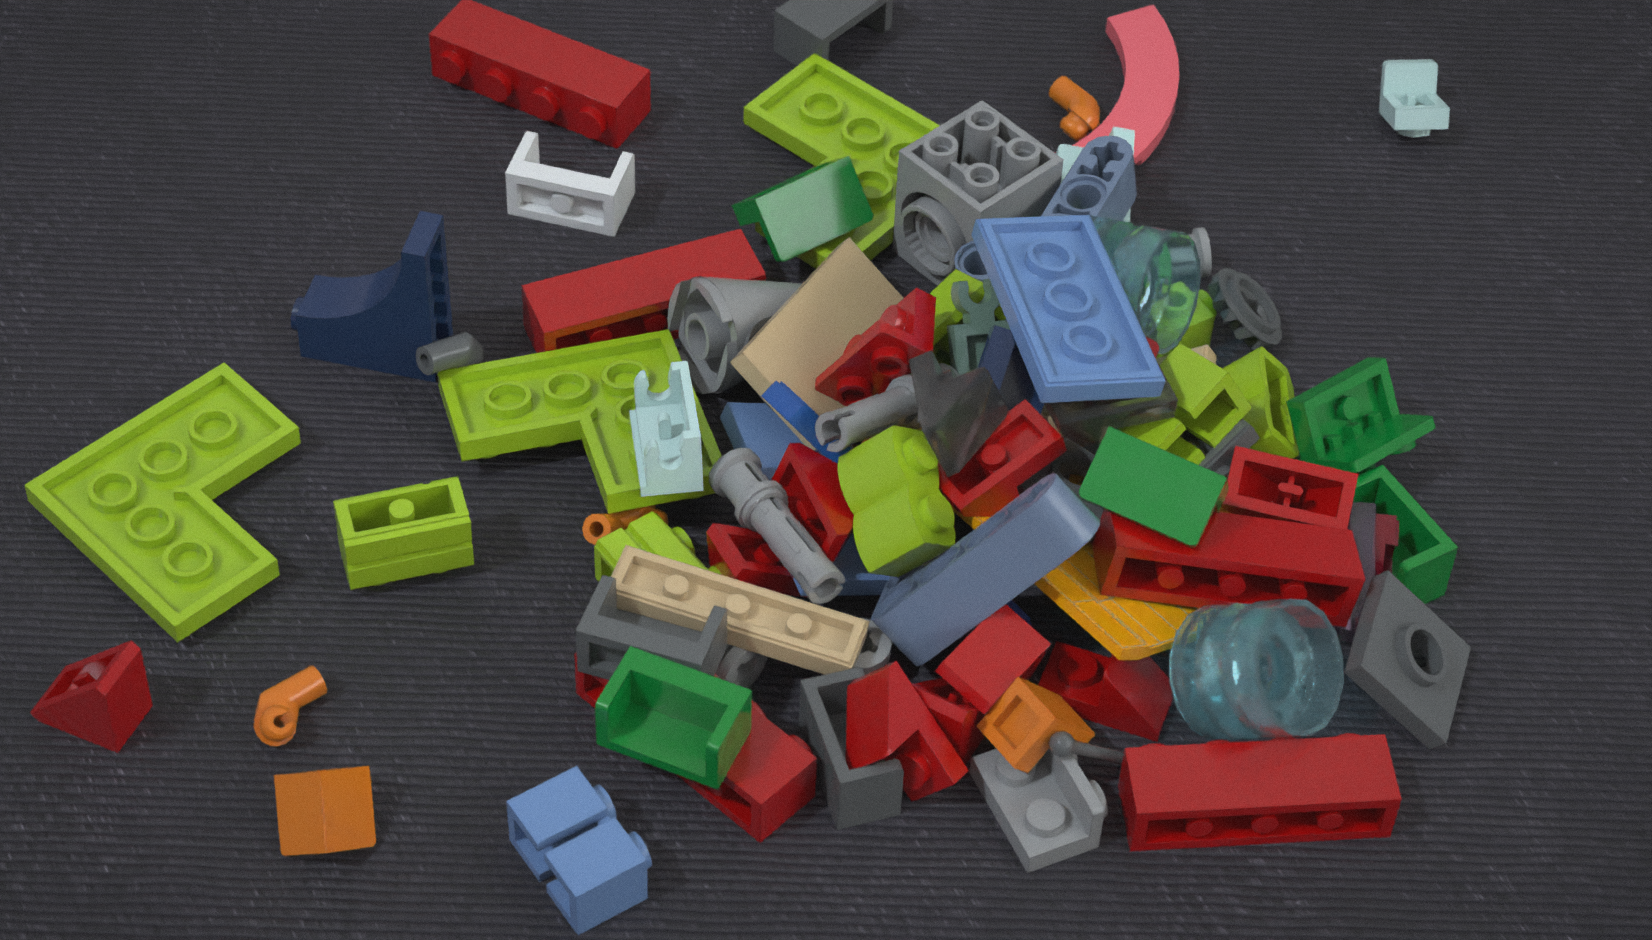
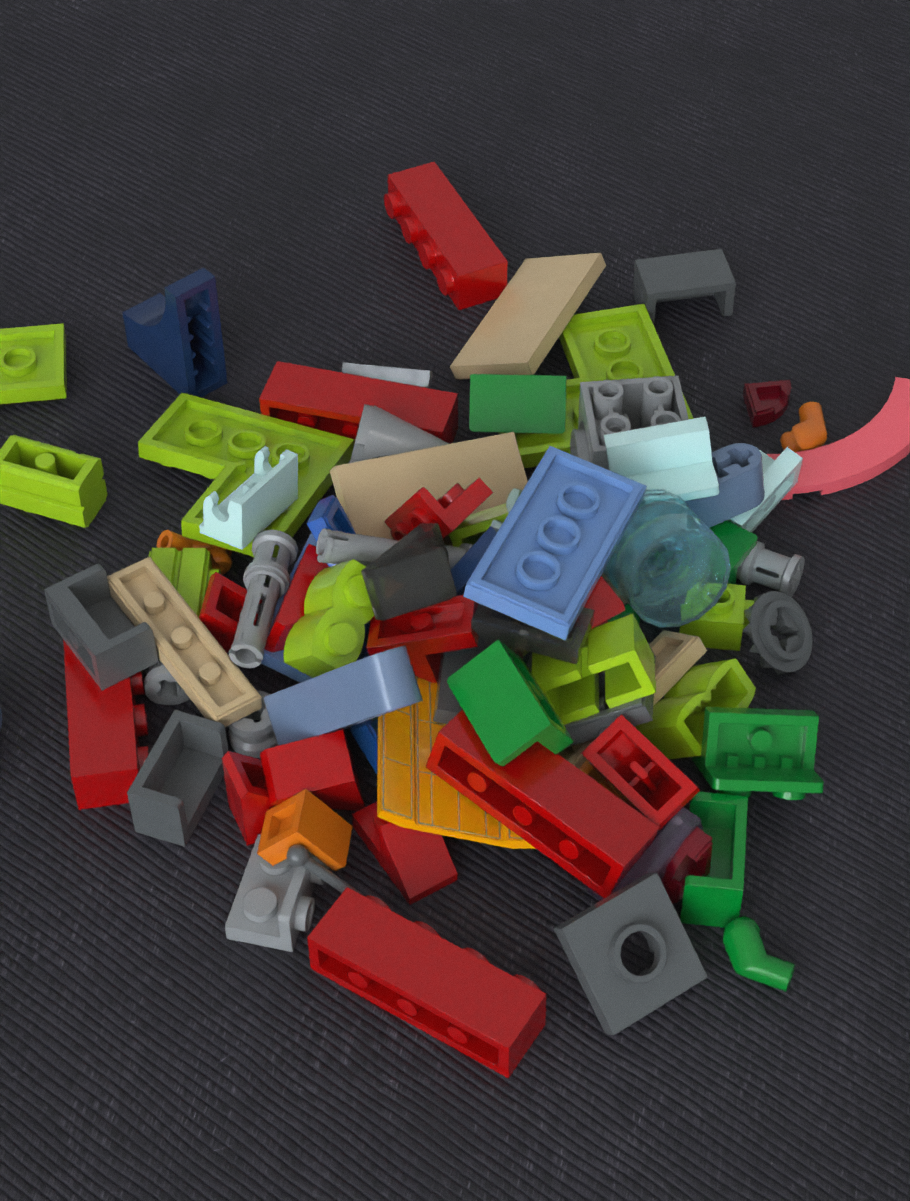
camera: 40 degrees right, 0 degrees up
dark grey arm [416,331,484,375] -> none
white panel [505,131,635,237] -> none
green panel [595,646,752,790] -> none
red slope [846,661,969,802] -> none
clear light blue wheel [1169,599,1344,740] -> none
none -> flat silver tile [342,362,433,389]
none -> tan tile [450,253,606,380]
none -> light aqua panel [604,417,719,510]
none -> green arm [723,916,795,992]
none -> dark red tile [743,380,791,428]

